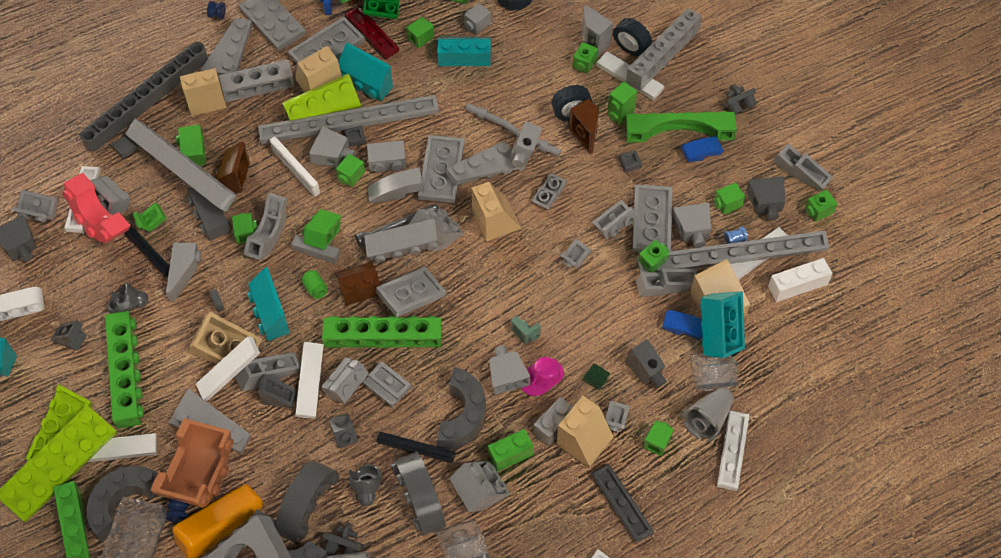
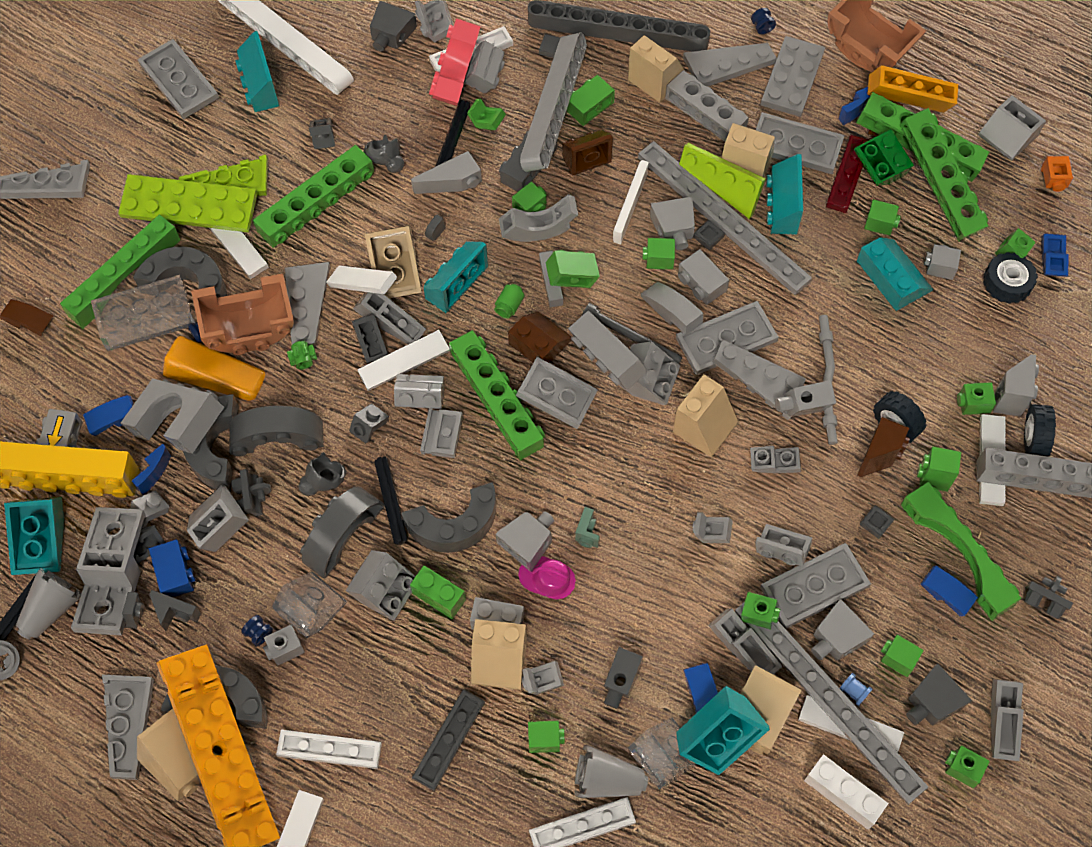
camera: 60 degrees right, 5 degrees up
clear green tile [583,363,610,390] -> none
none -> bright green gear [287,341,317,370]

